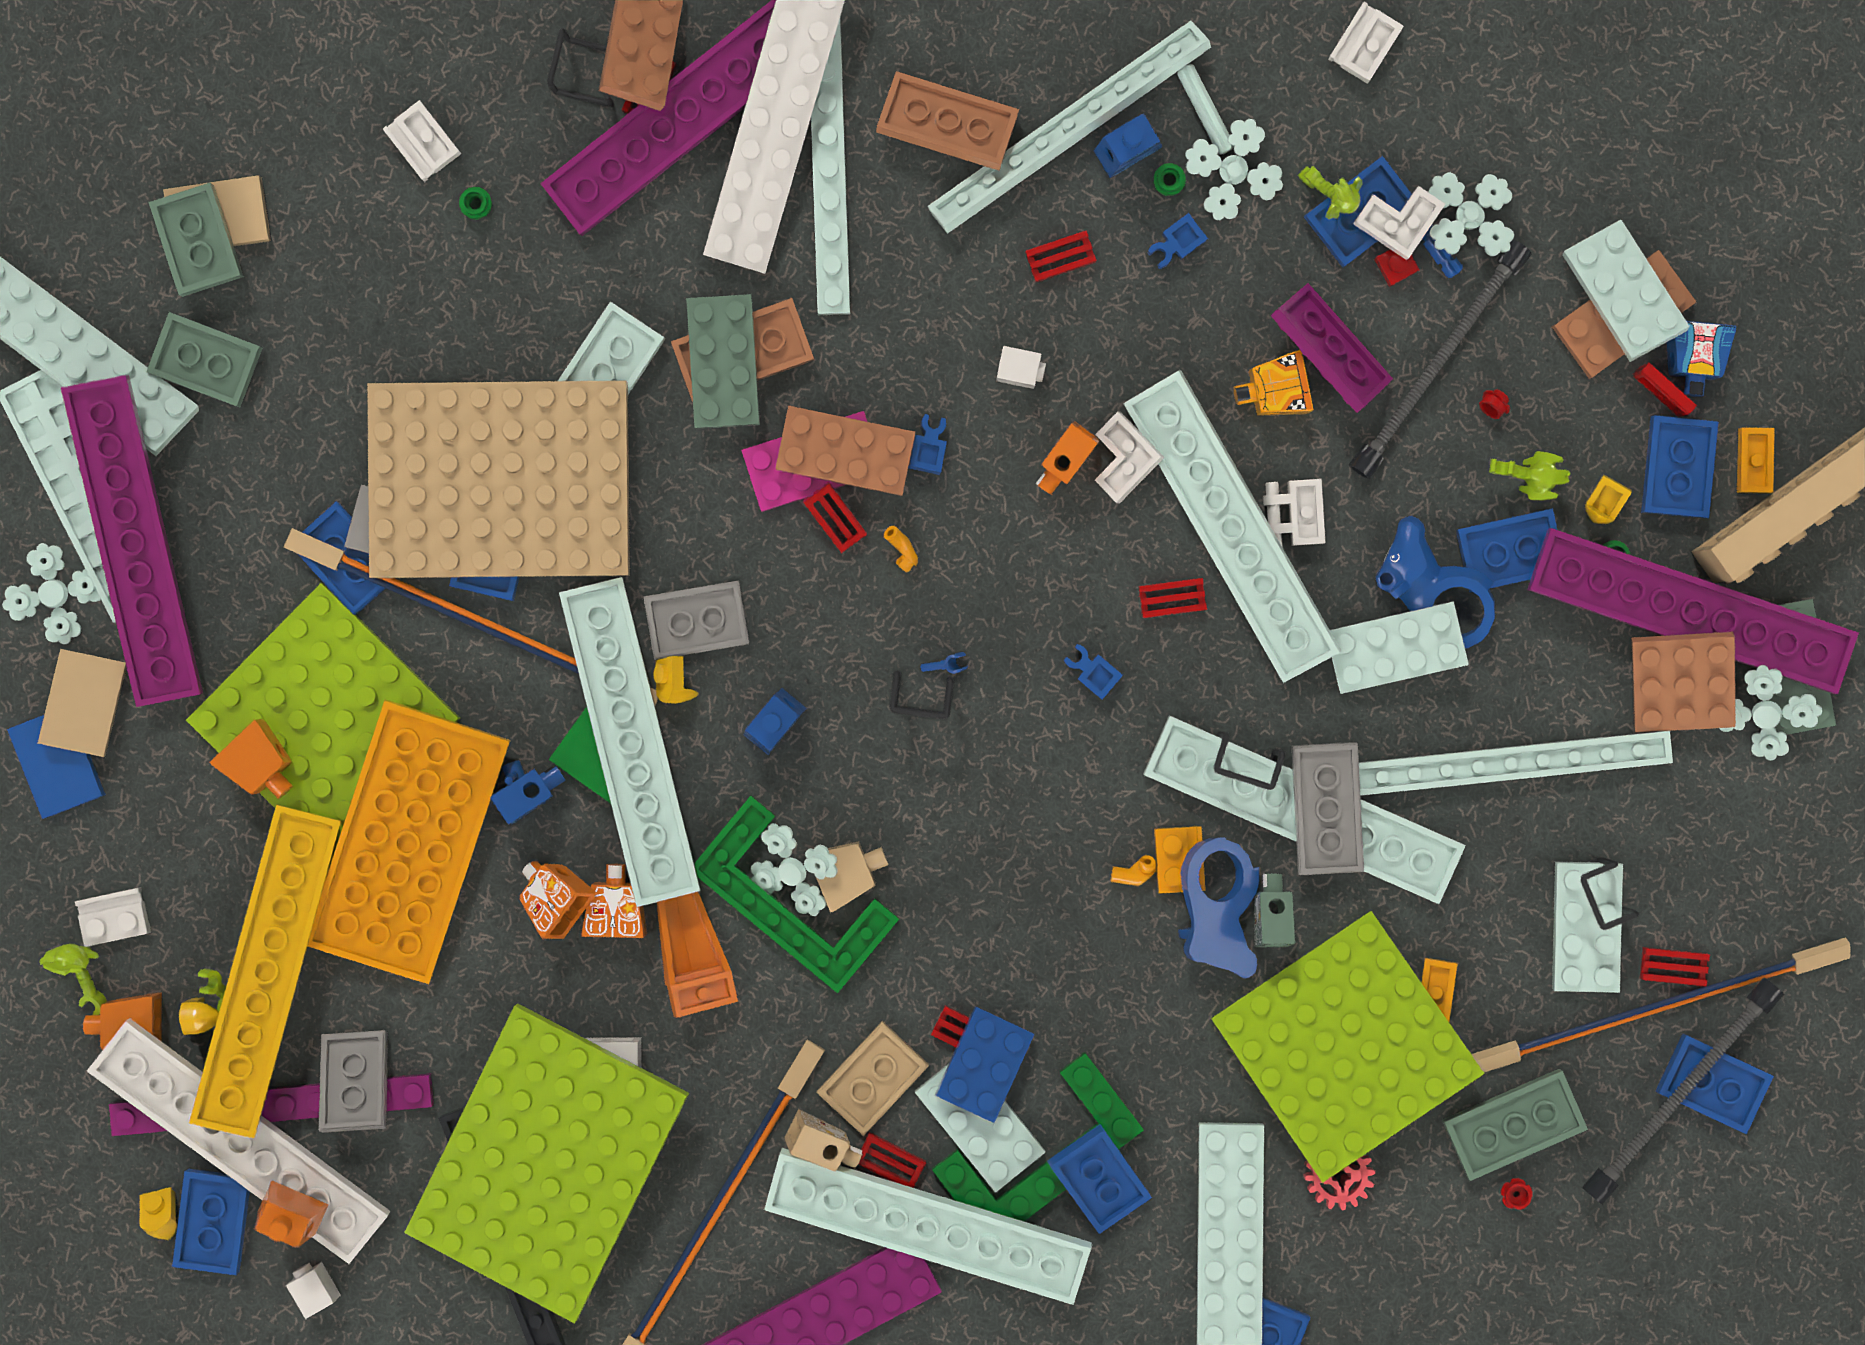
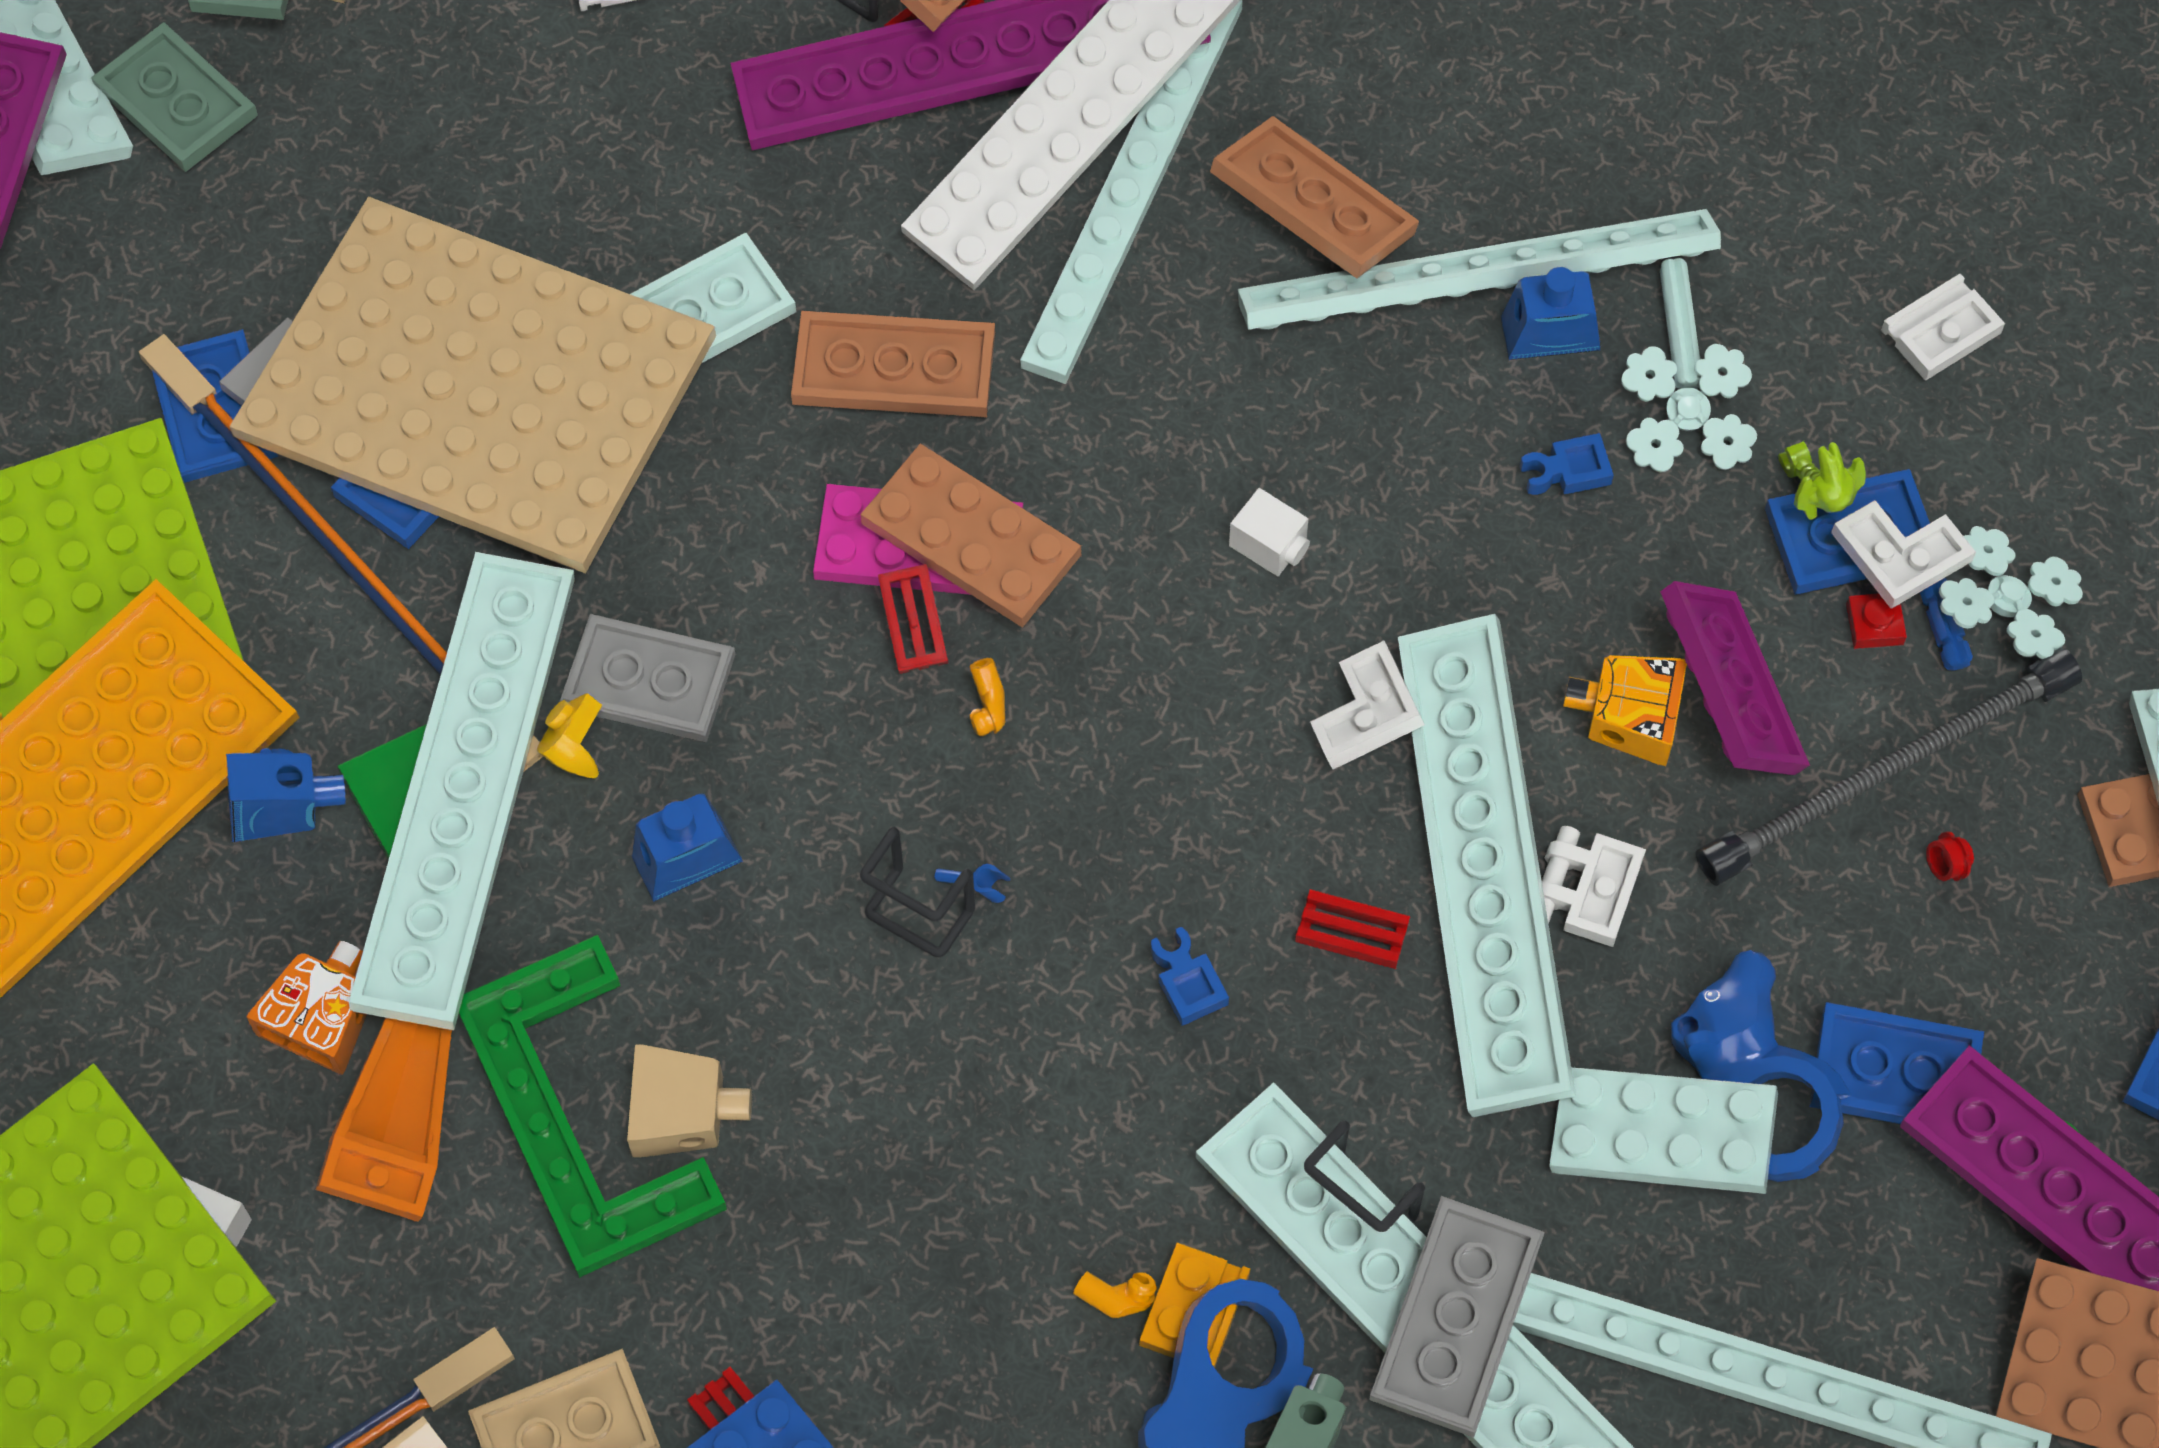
camera: 30 degrees right, 25 degrees down
green plate [459,187,492,220] -> none
orange torso [520,861,597,939] -> none
sand green plate [686,294,760,429] -> none
light aqua plant [751,823,838,916] -> none
blue plate [908,414,947,475] -> none
red tile [1025,230,1097,283] -> none
orange torso [1036,421,1100,495] -> none
green plate [1153,163,1186,196] -> none
lime piece [1489,451,1570,501] -> none
yellow plate [1585,474,1632,524] -> none

